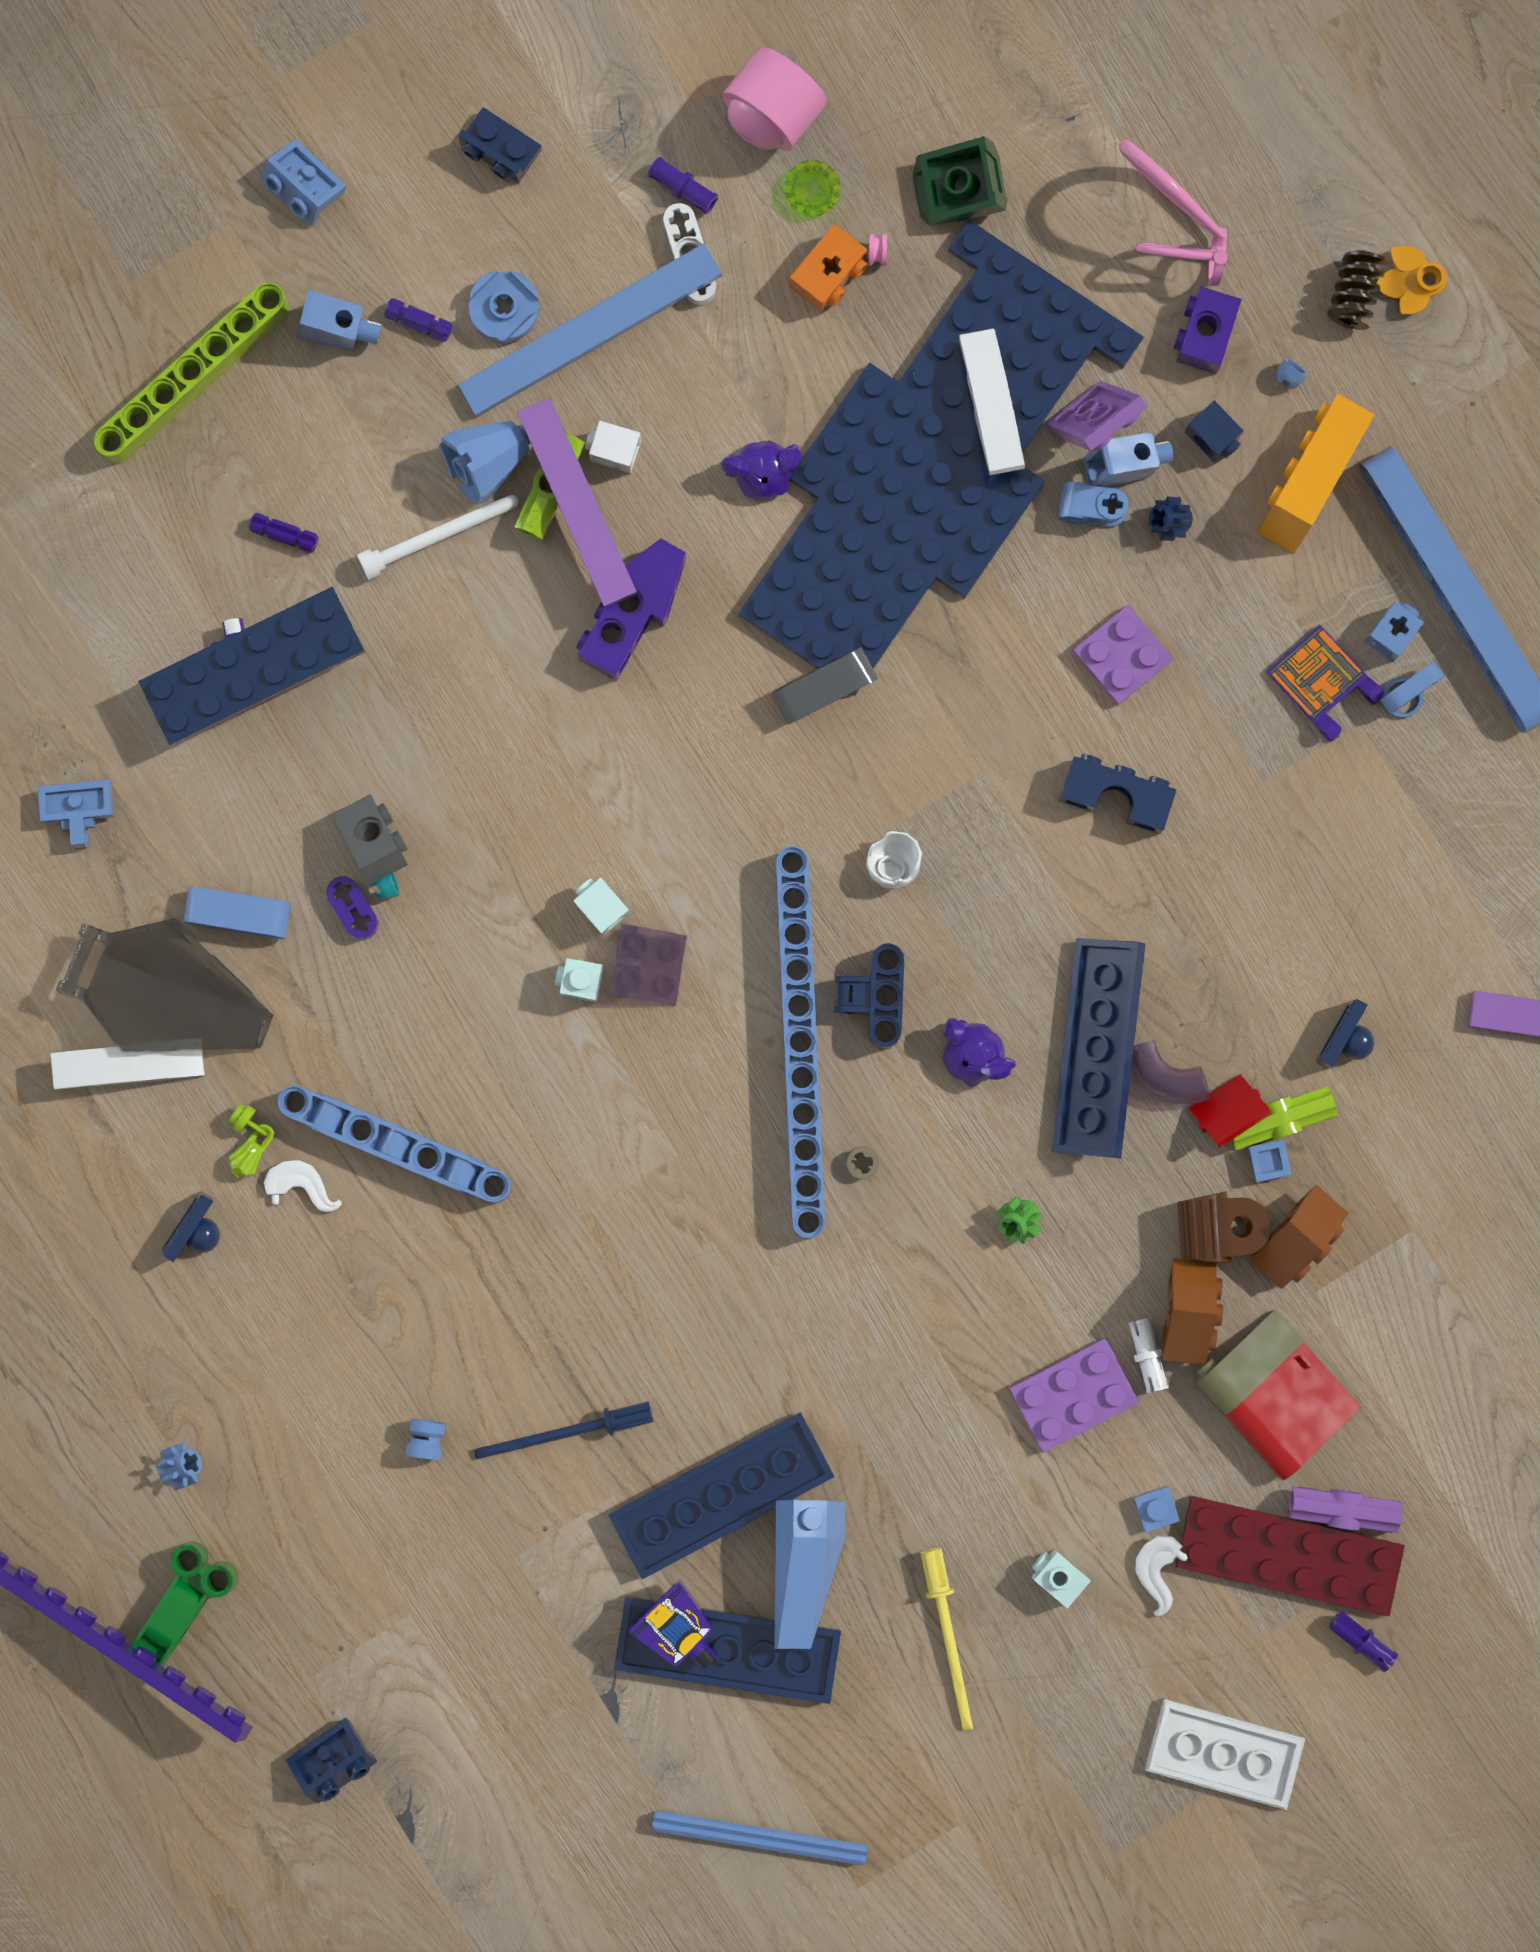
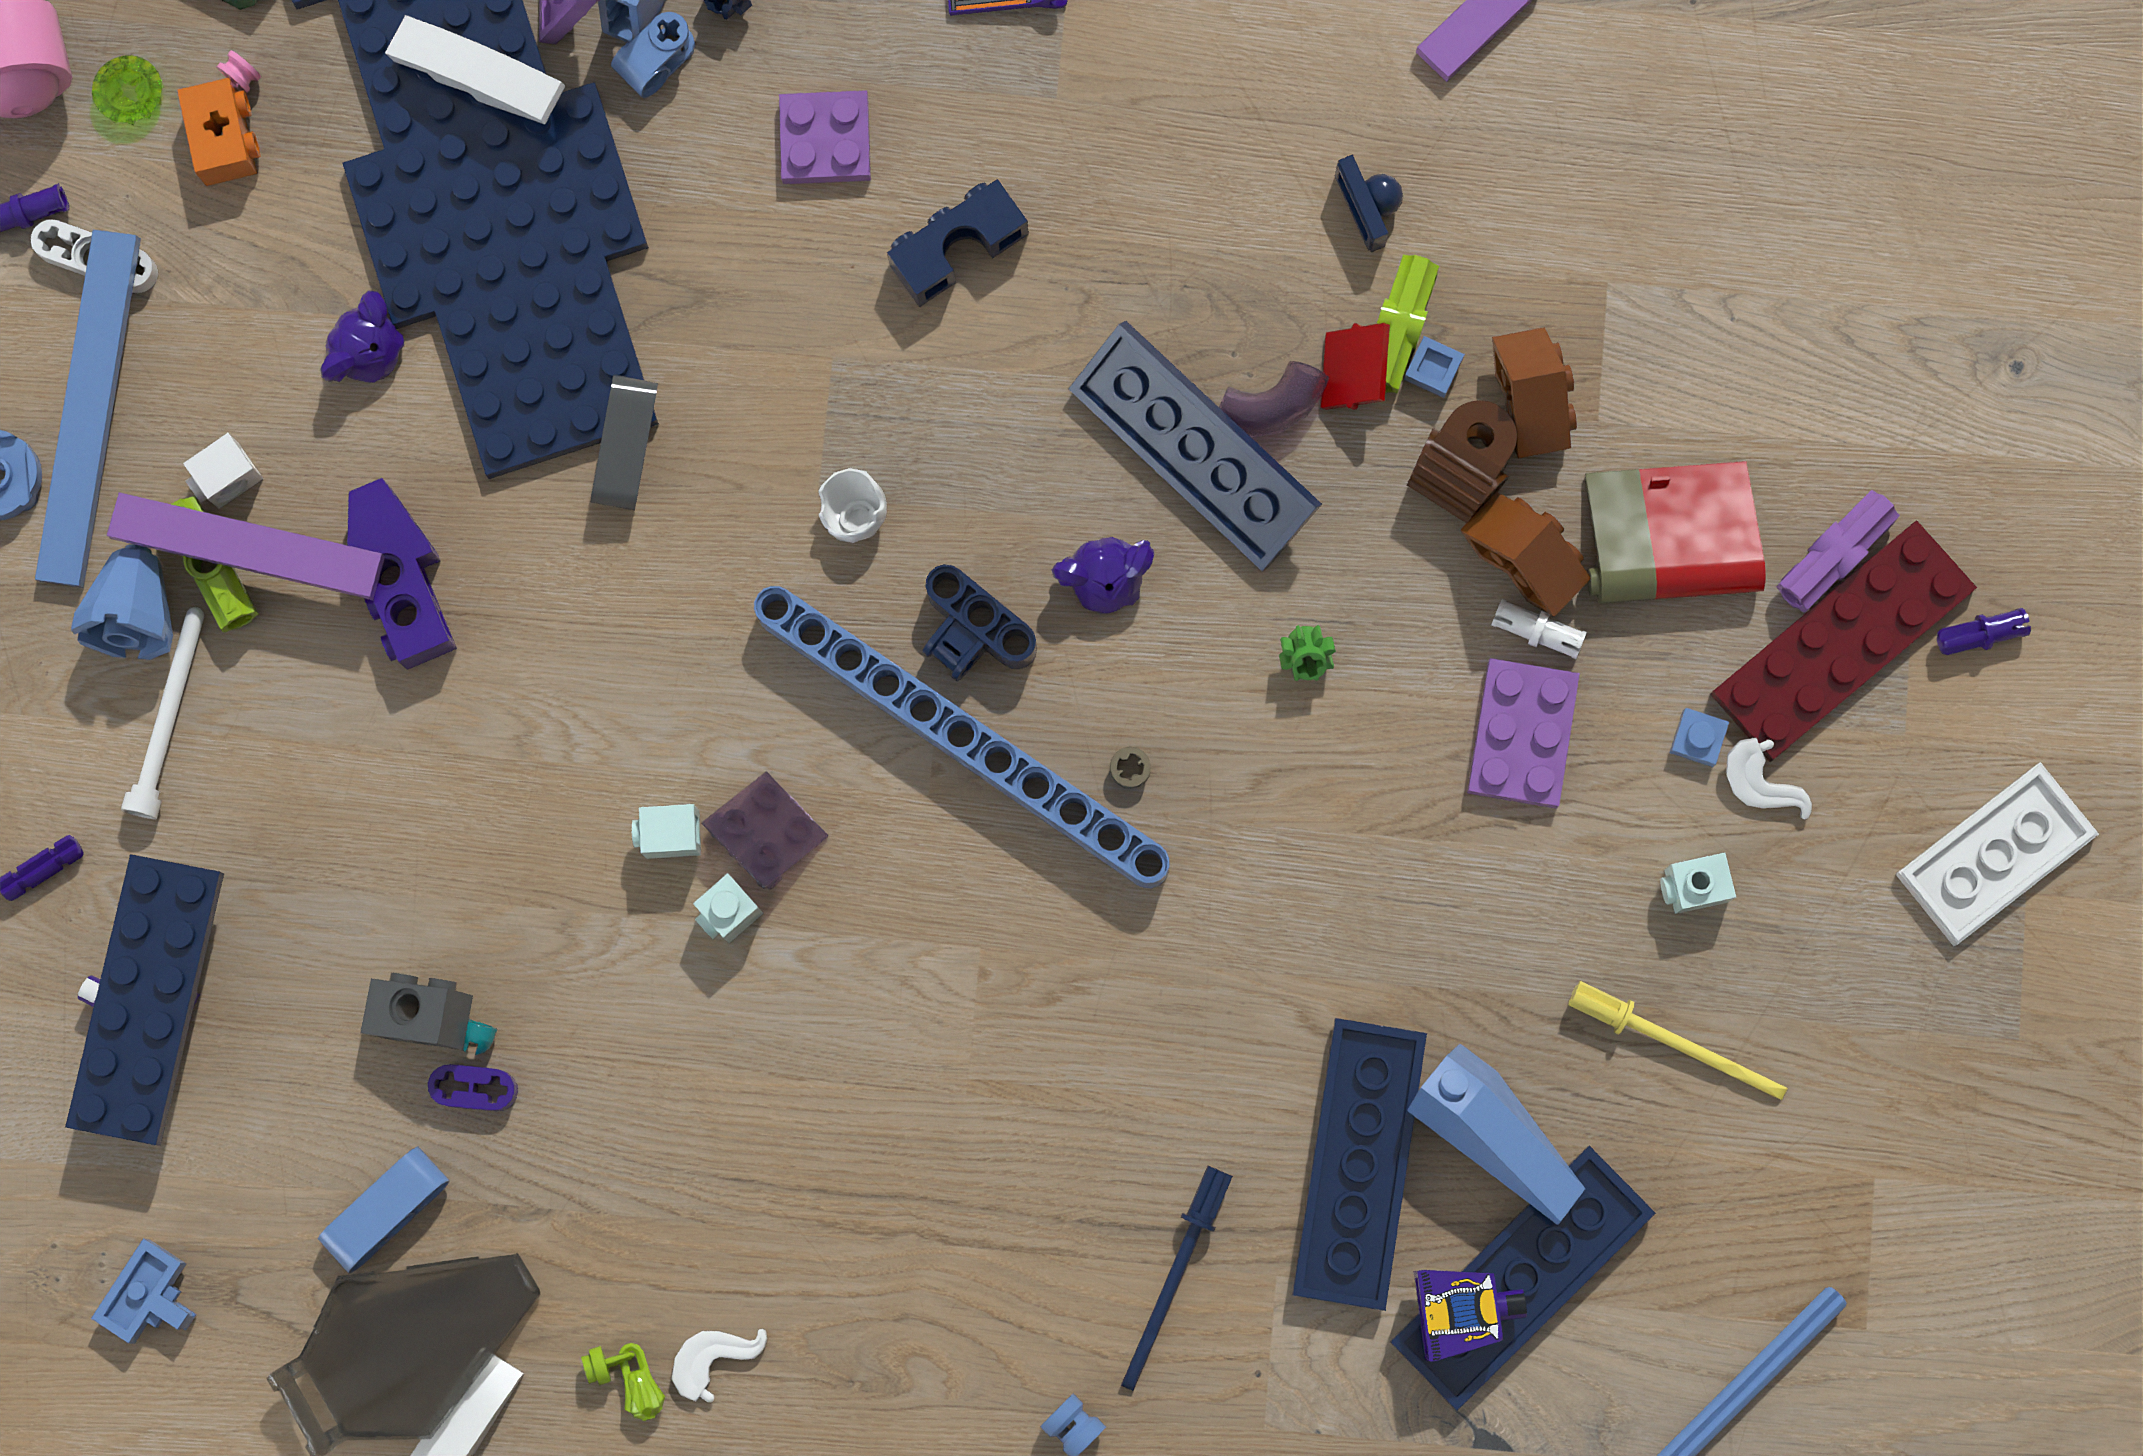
camera: 45 degrees left, 5 degrees down
medium blue beam [278,1085,512,1203] -> none

